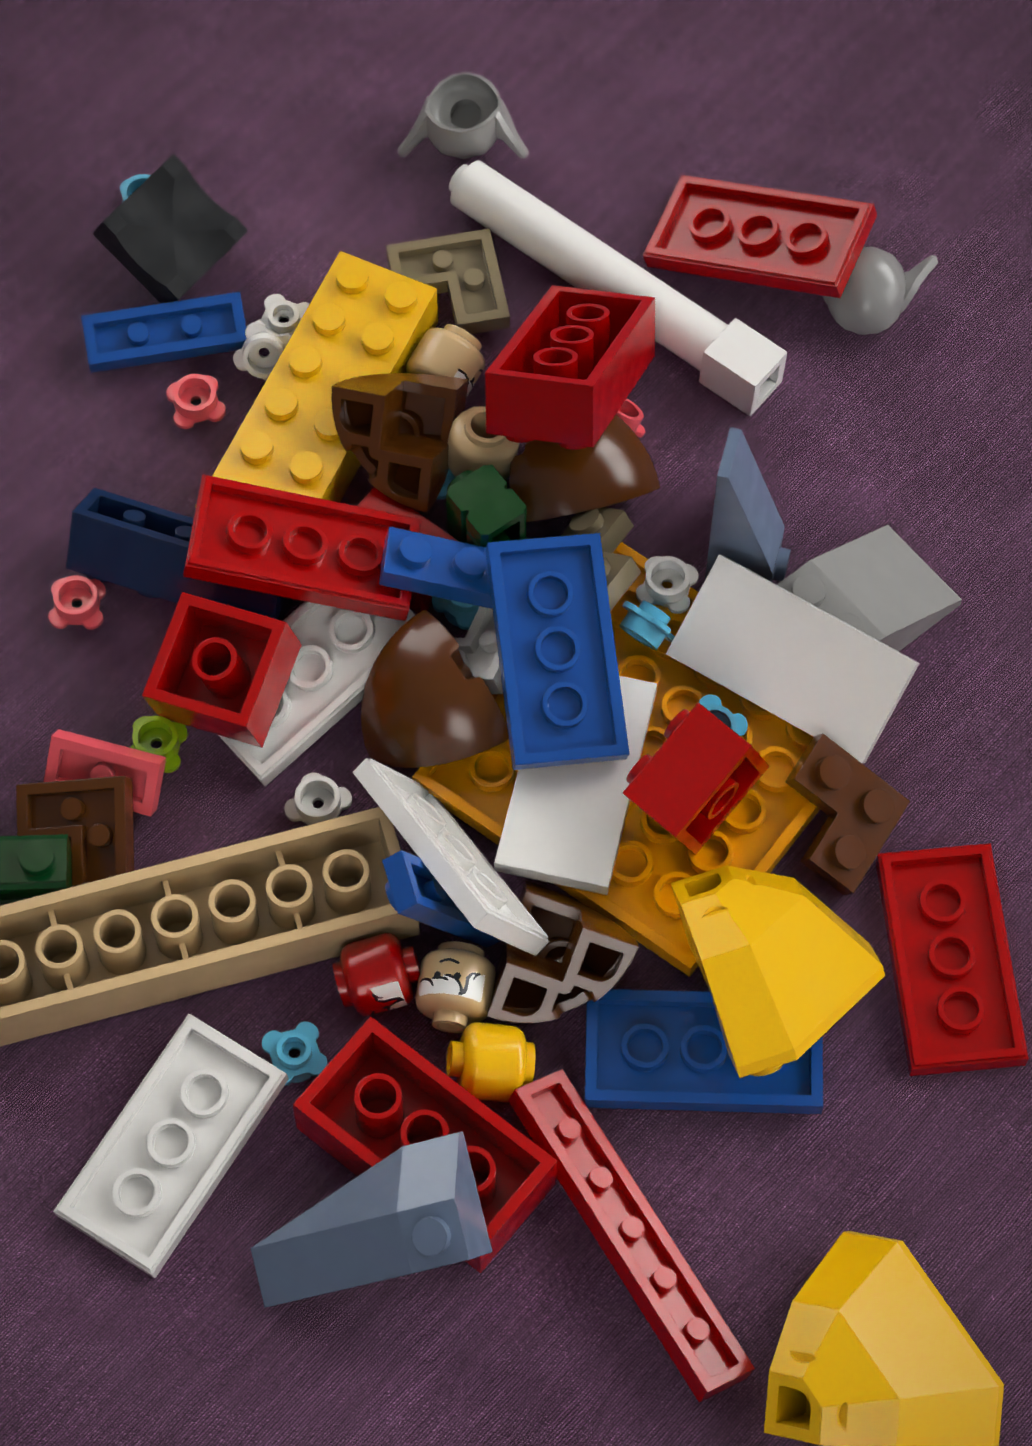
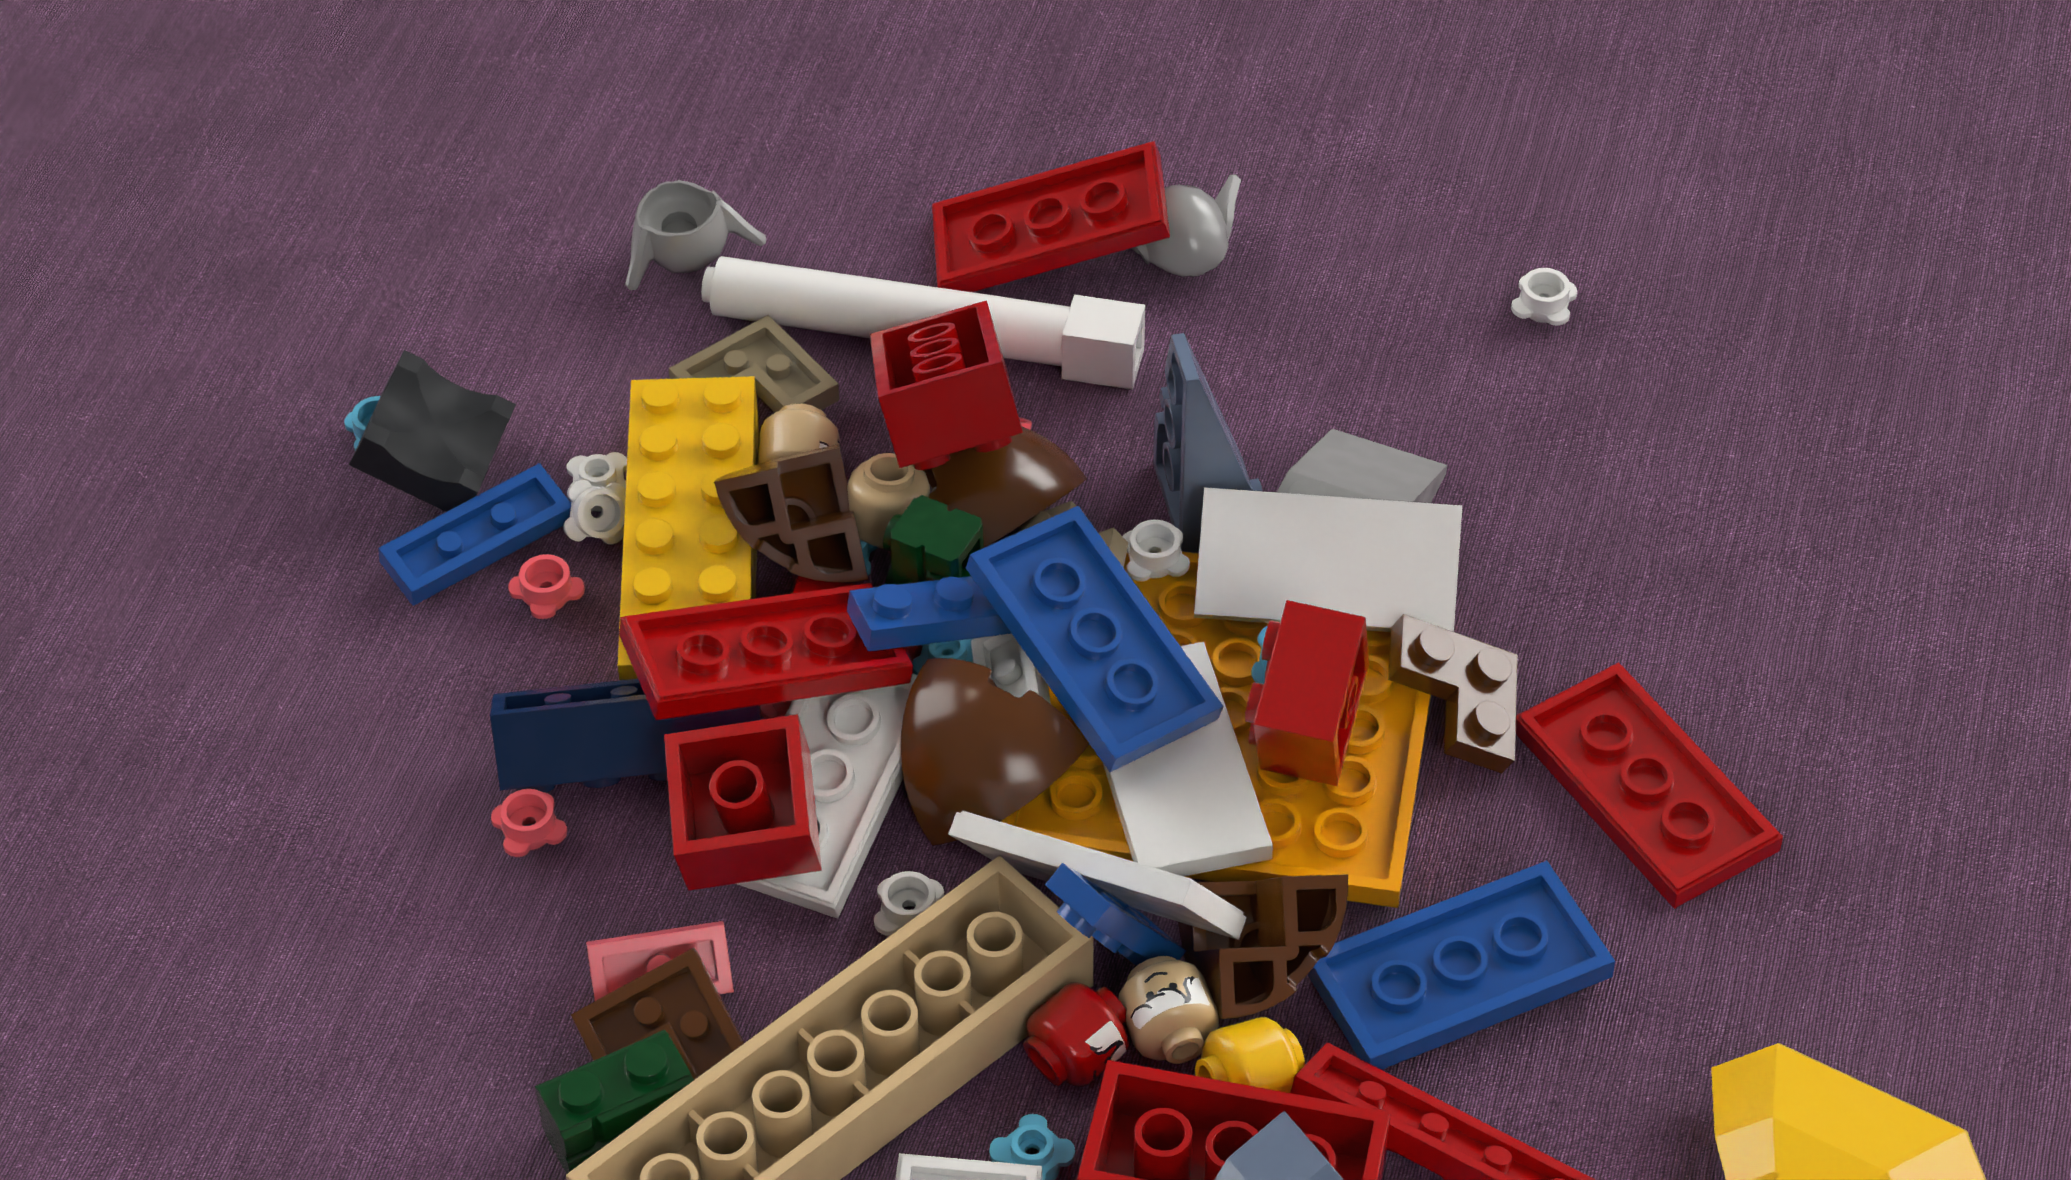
camera: 25 degrees left, 15 degrees down
lime plate [129,716,188,773] -> none
medium azure plate [619,600,675,650] -> none
yellow brick [671,865,885,1078] -> none

